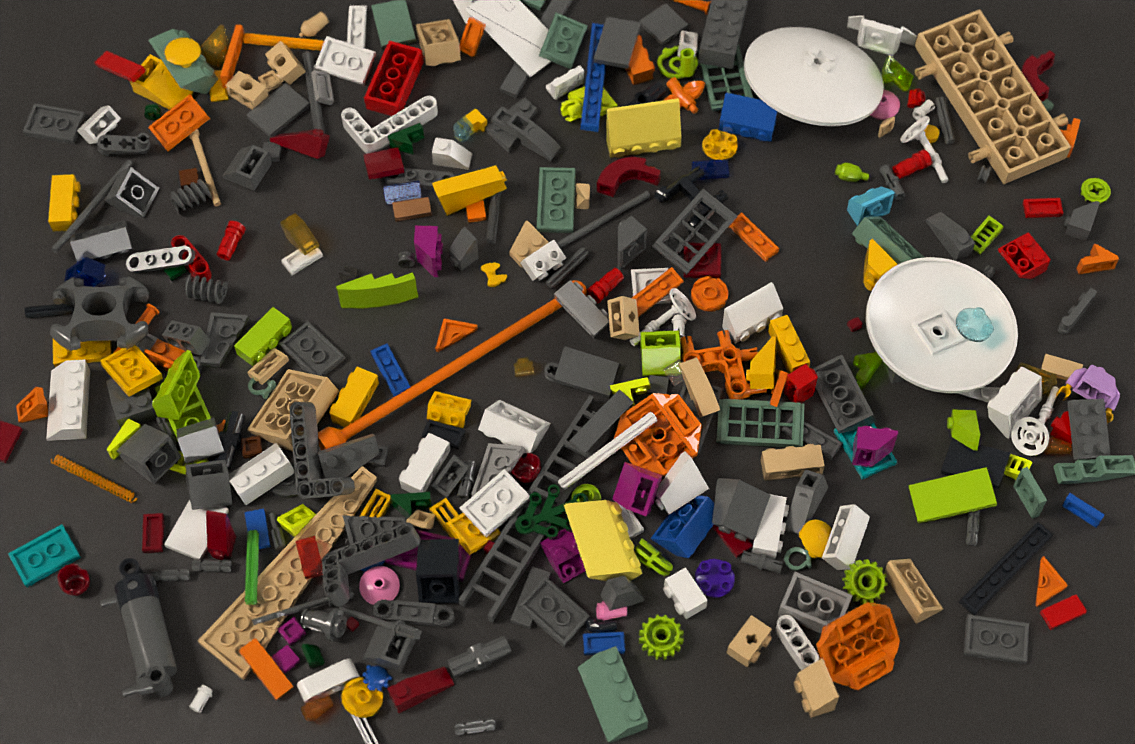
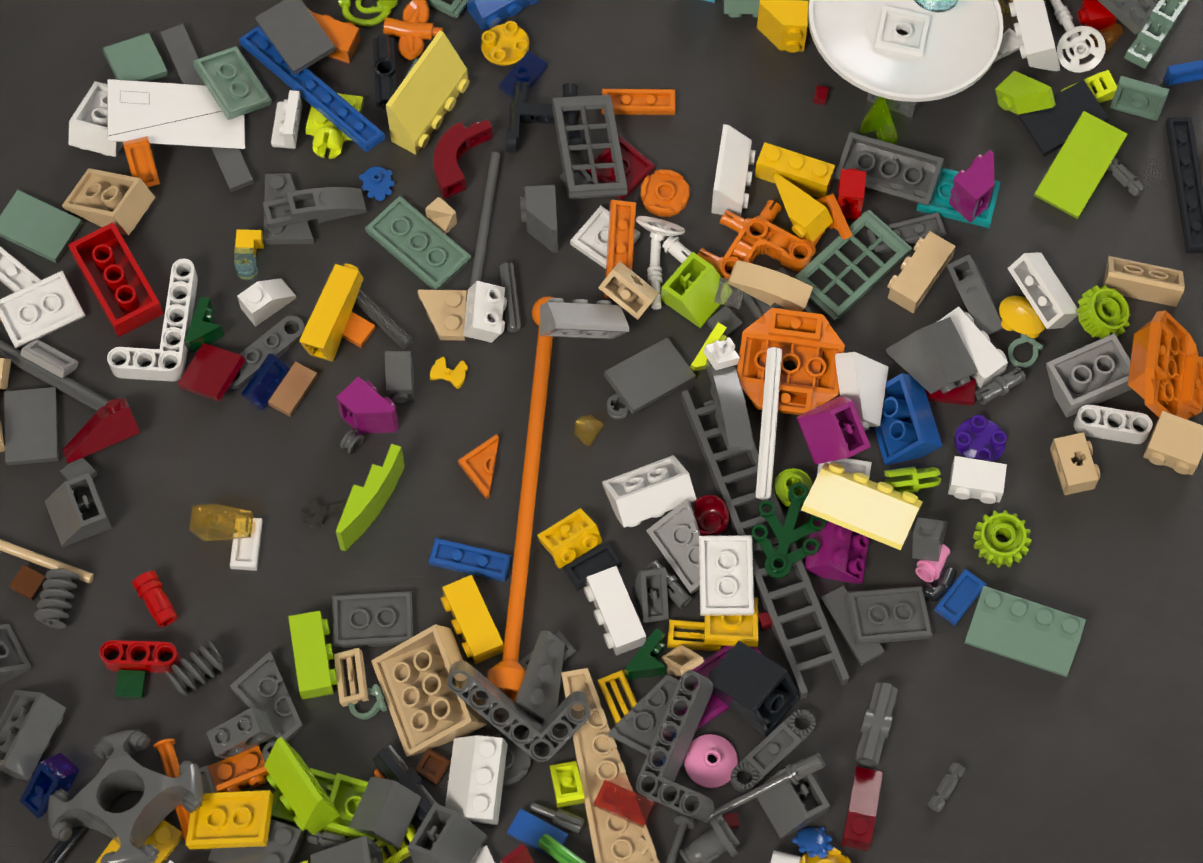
camera: 50 degrees left, 5 degrees up
plate [126,246,195,273] -> none
red axle [587,268,624,304] -> none
none -> blue piece [359,167,395,201]
none -> white tile [703,337,740,370]

